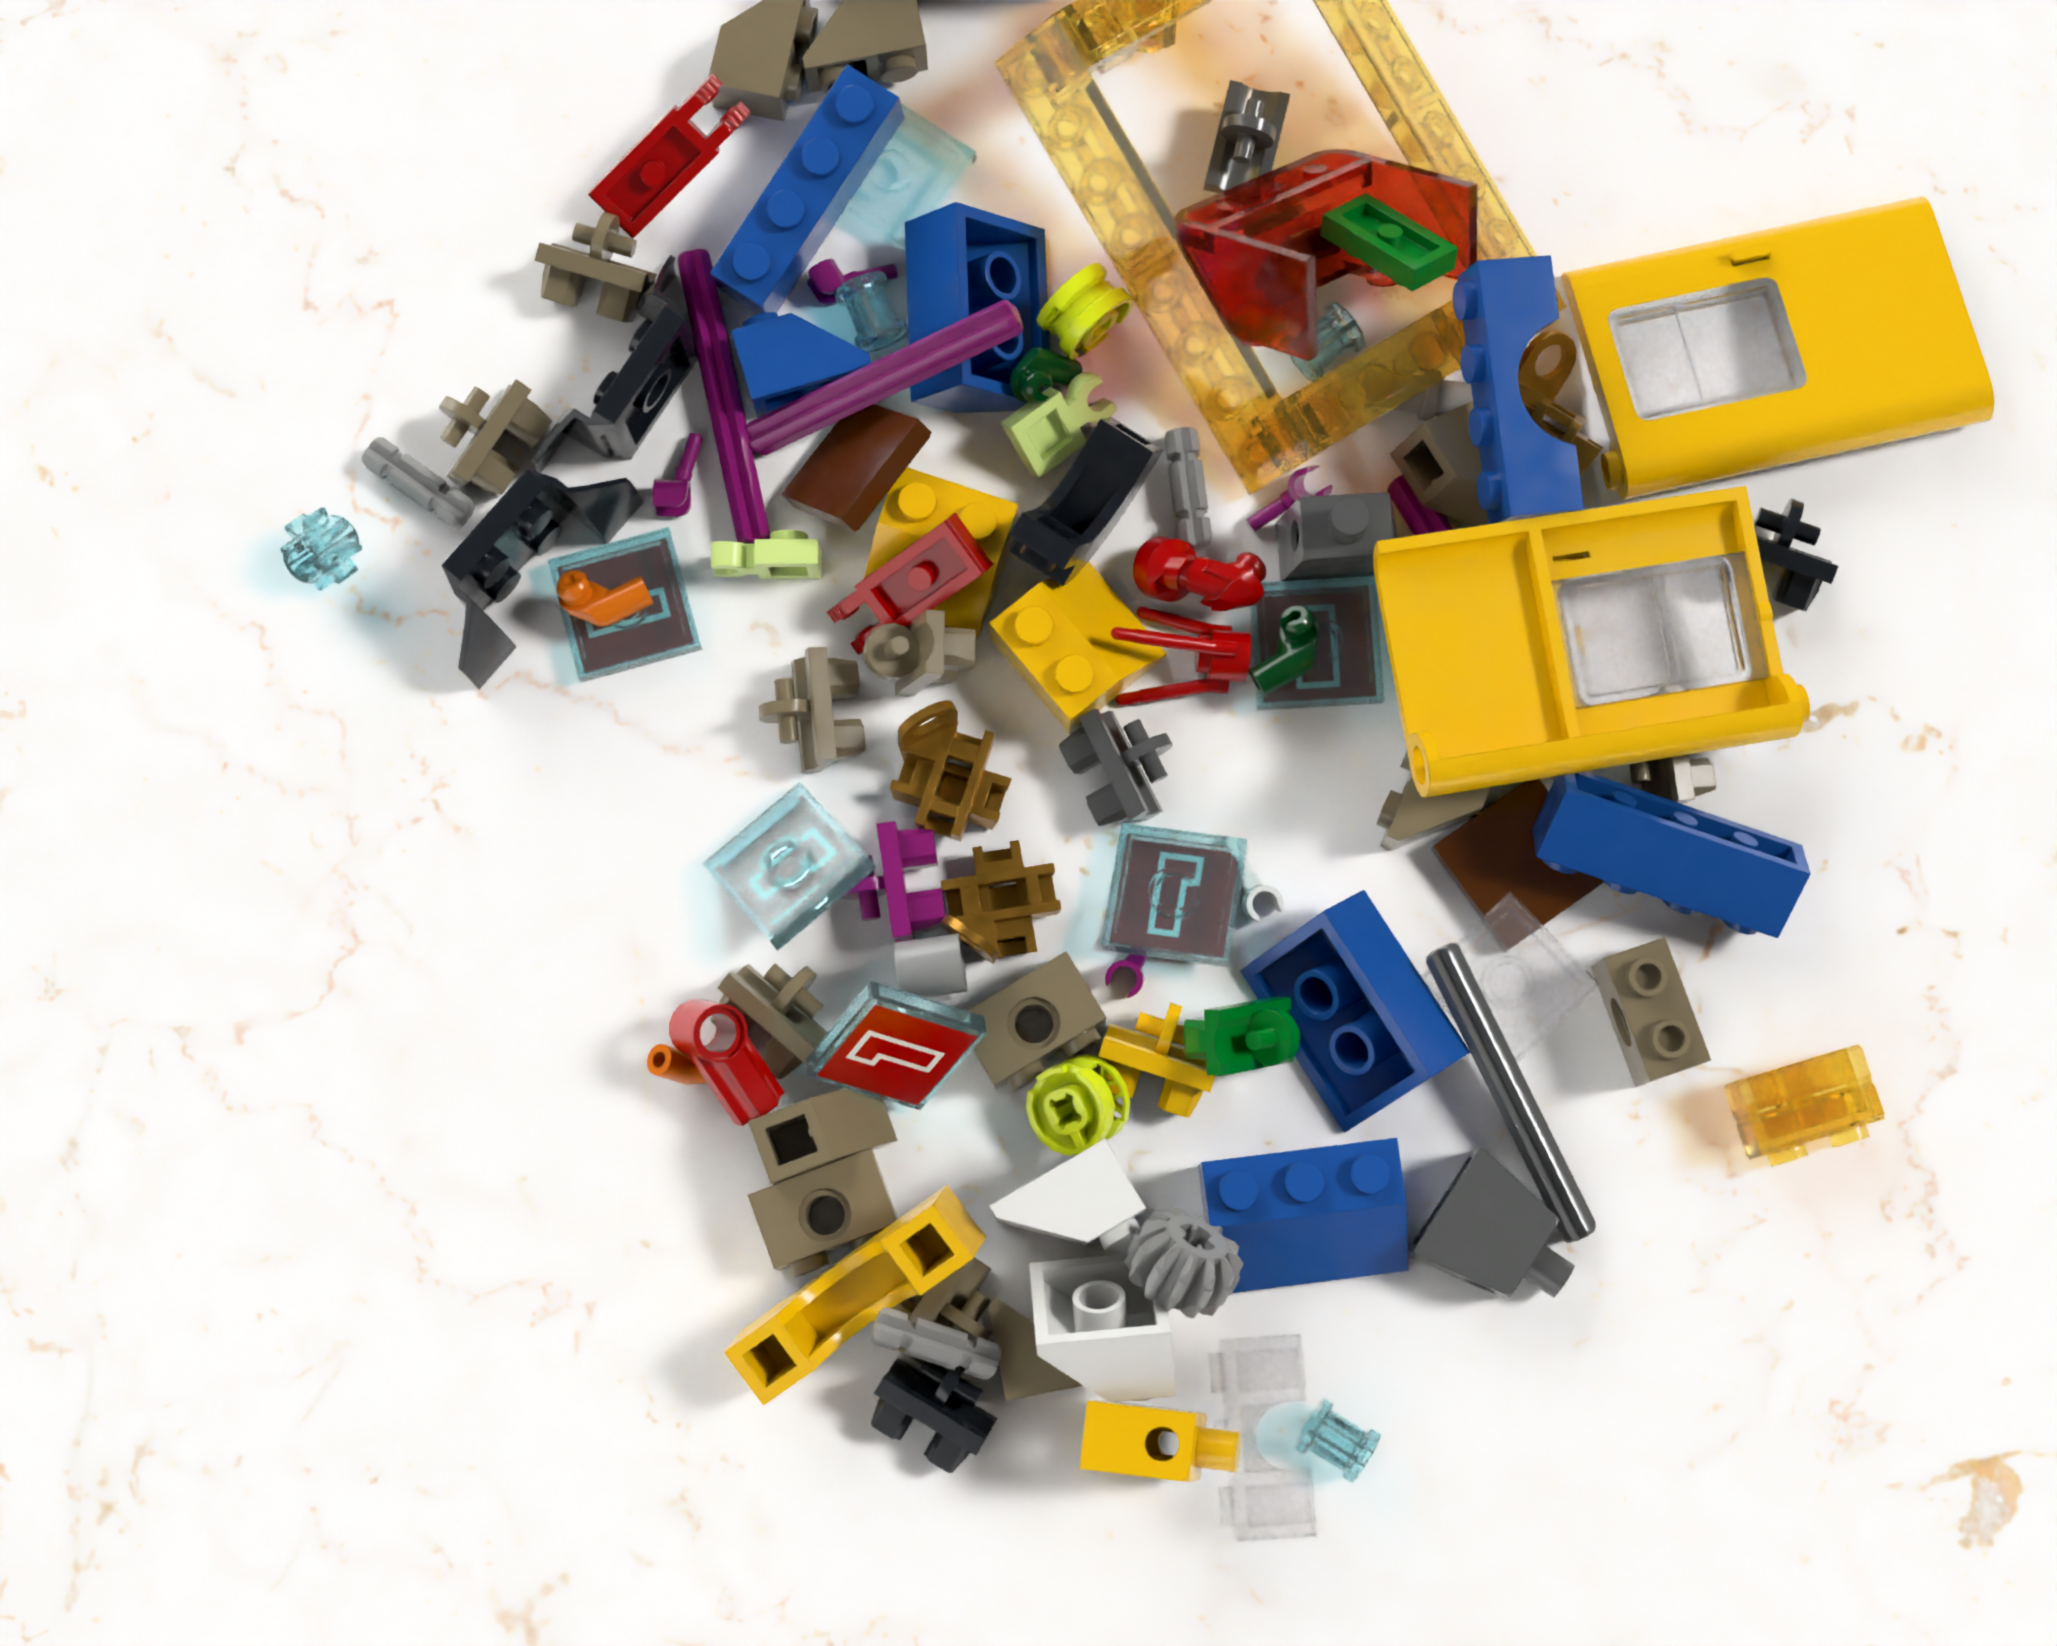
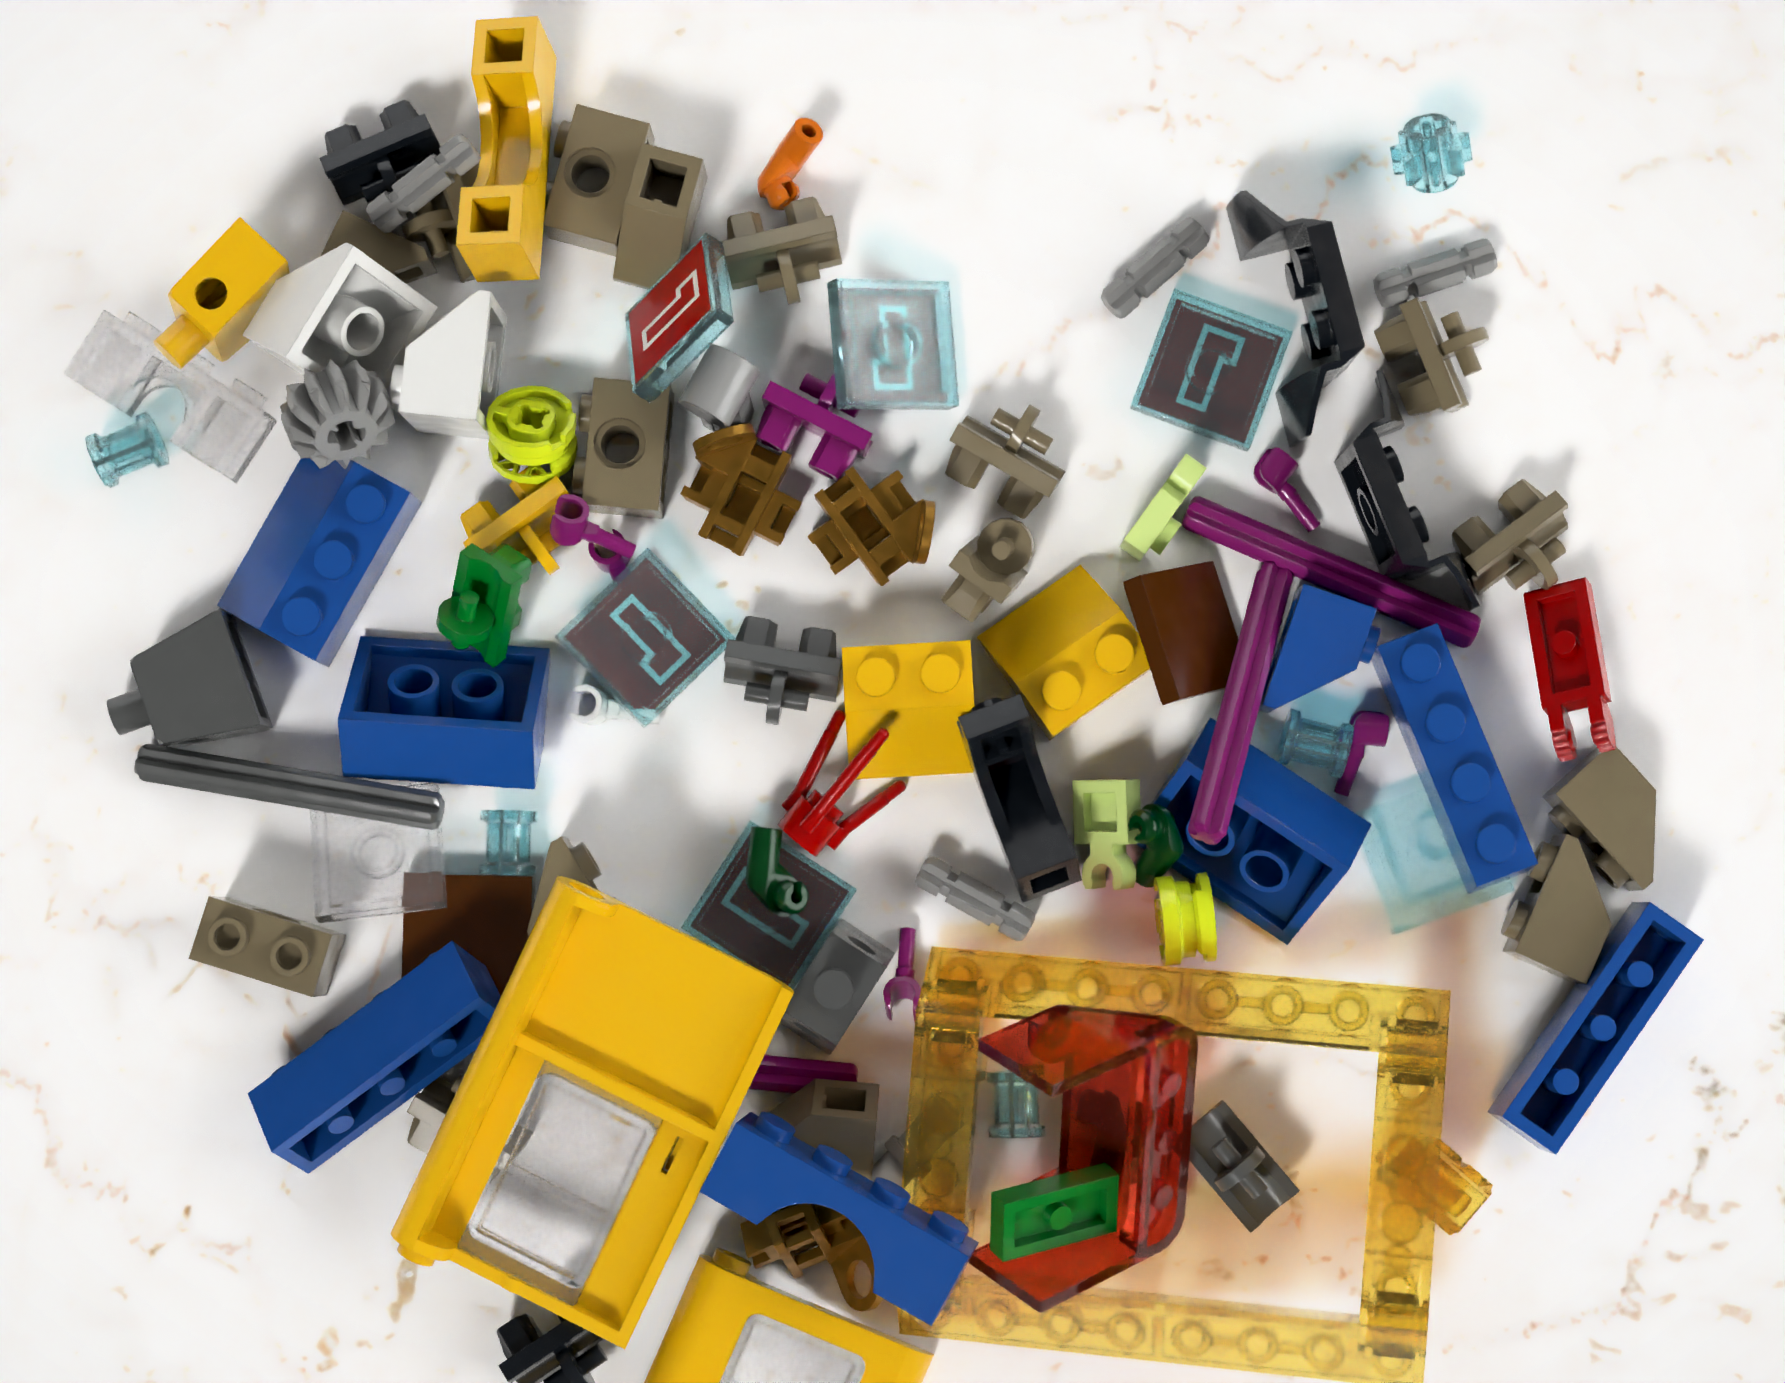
camera: 125 degrees right, 5 degrees up
orange arm [556,570,654,627] -> none
red piece [669,999,785,1126] -> none
red hinge [826,513,994,655] -> none
red arm [1133,536,1266,611] -> none
clear yellow brick [1724,1044,1885,1167] -> none
none -> clear light blue bush [479,810,538,876]
none -> magenta hand [550,494,636,559]
none -> light grey axle [1101,217,1210,319]

